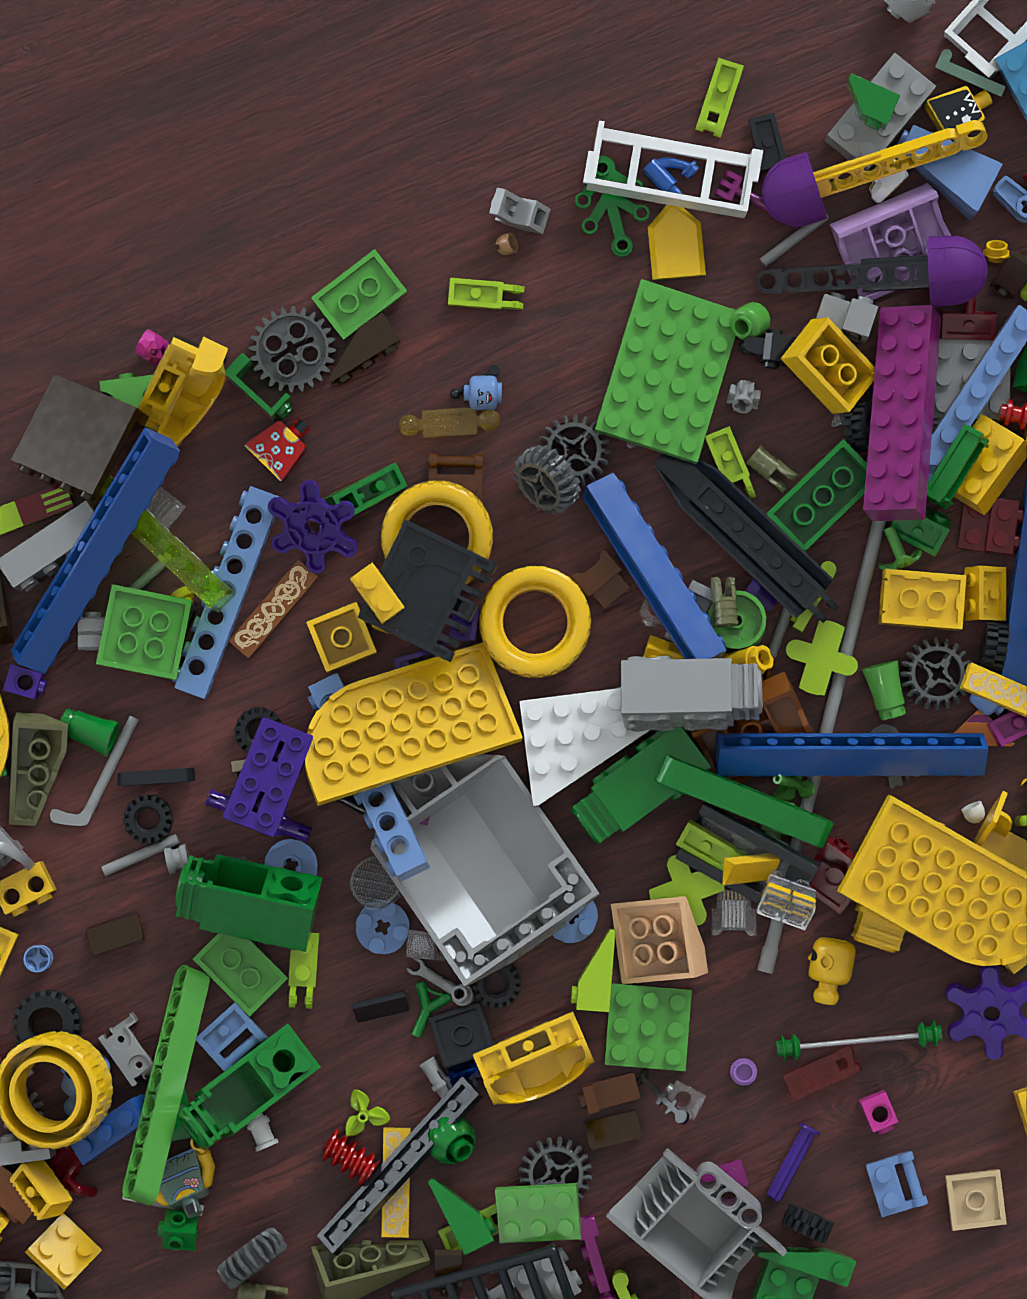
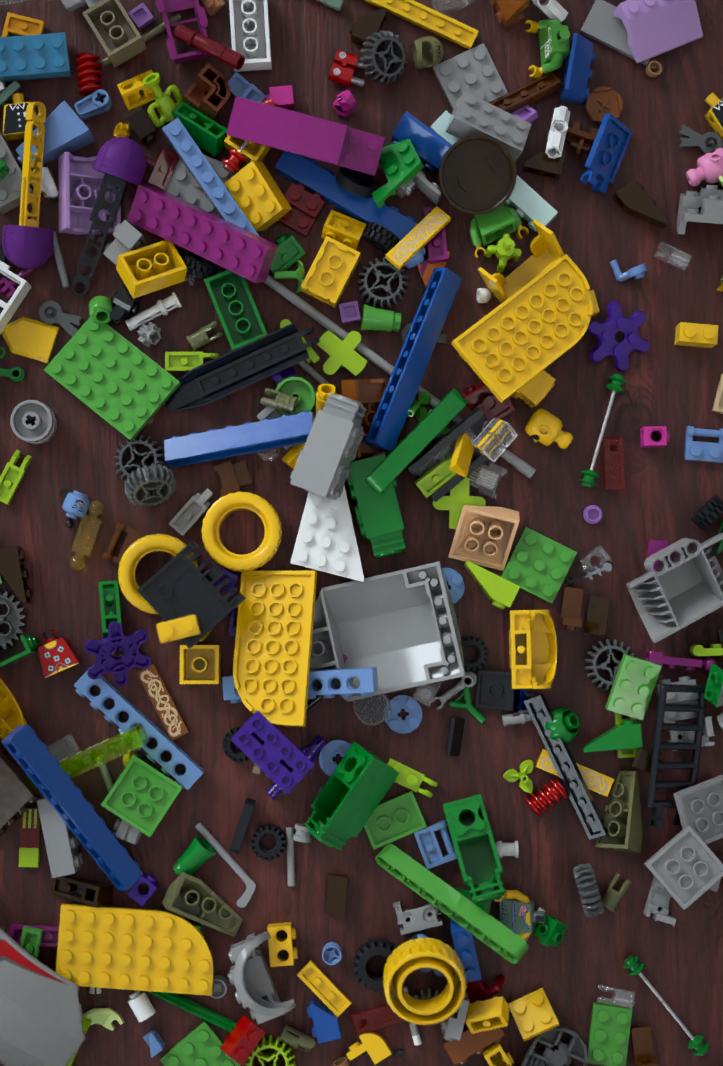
camera: 70 degrees left, 0 degrees up
dark purple axle [767,1123,820,1202] -> none
green container [927,424,989,510] -> none
none -> light grey wheel [10,400,57,445]
none -> dark grey piece [39,300,82,337]
none -> white pin [125,292,182,331]
none -> light grey hinge [169,488,214,537]
none -> medium lavender plate [339,301,361,324]

